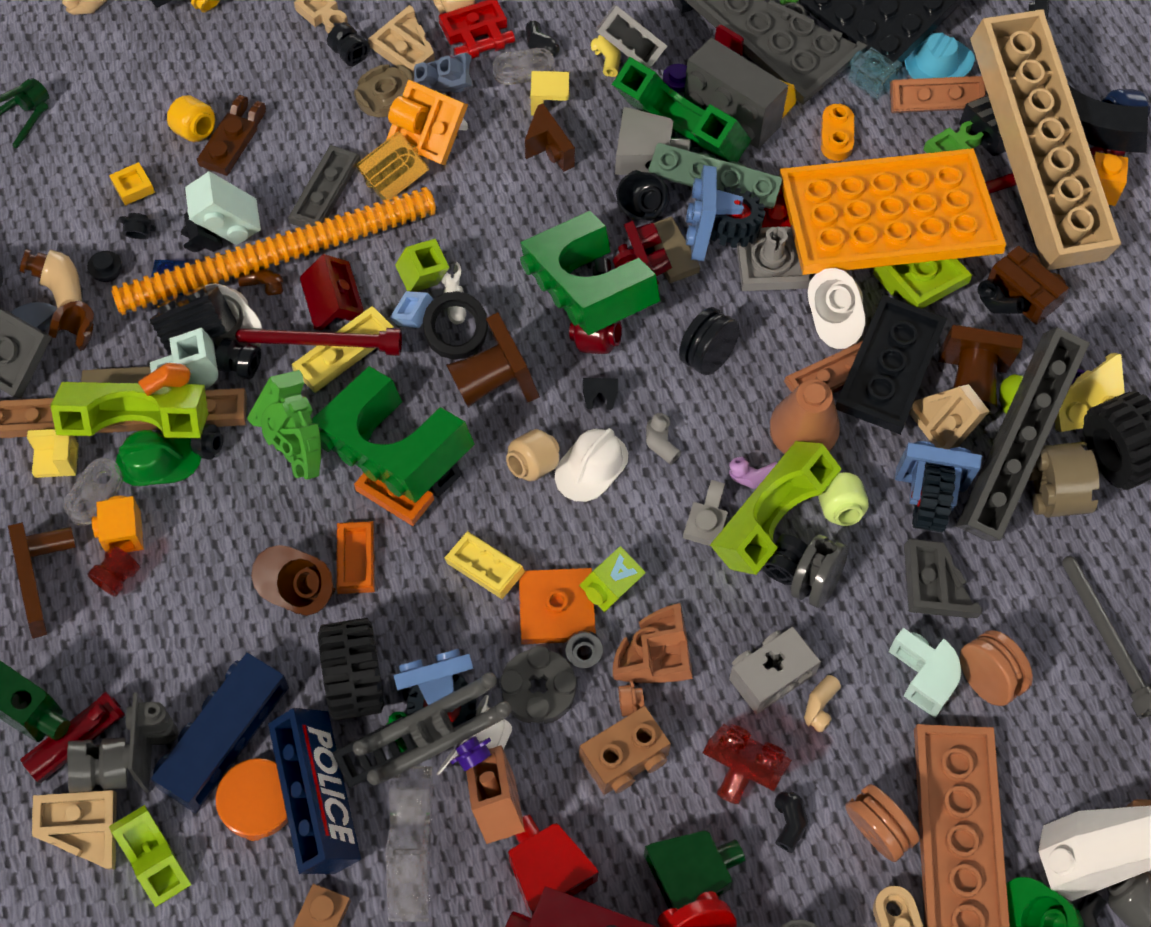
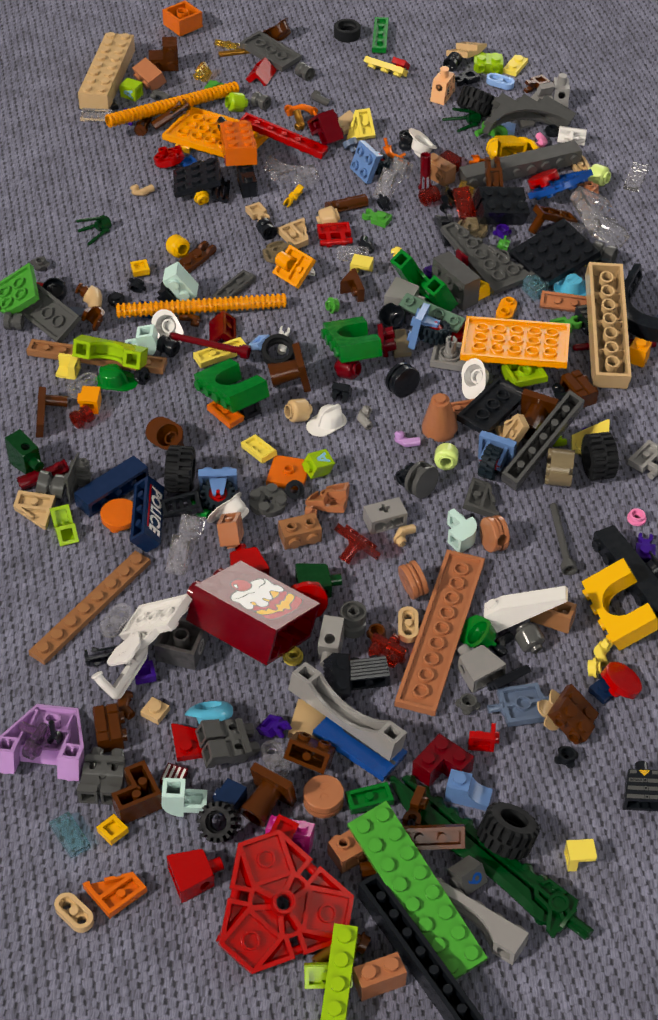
camera: 15 degrees right, 15 degrees down
orange arm [138,363,191,396] -> none
black brick [150,286,237,355] -> none
bright green piece [247,370,321,480] -> none
orange tile [336,521,375,594] -> none
dark grey piece [353,672,512,785] -> none
clear yellow piece [355,131,430,201] -> none
lime brick [395,238,449,292] -> none
sand blue hips [414,53,472,93] -> none
dark purple plate [450,736,492,772] -> none
light grey brick [595,4,667,68] -> none
light grey plate [683,480,728,546] -> none
lime arch [710,441,842,575] -> none
black arm [775,791,808,853] -> none
none -> bright green plate [325,297,340,314]

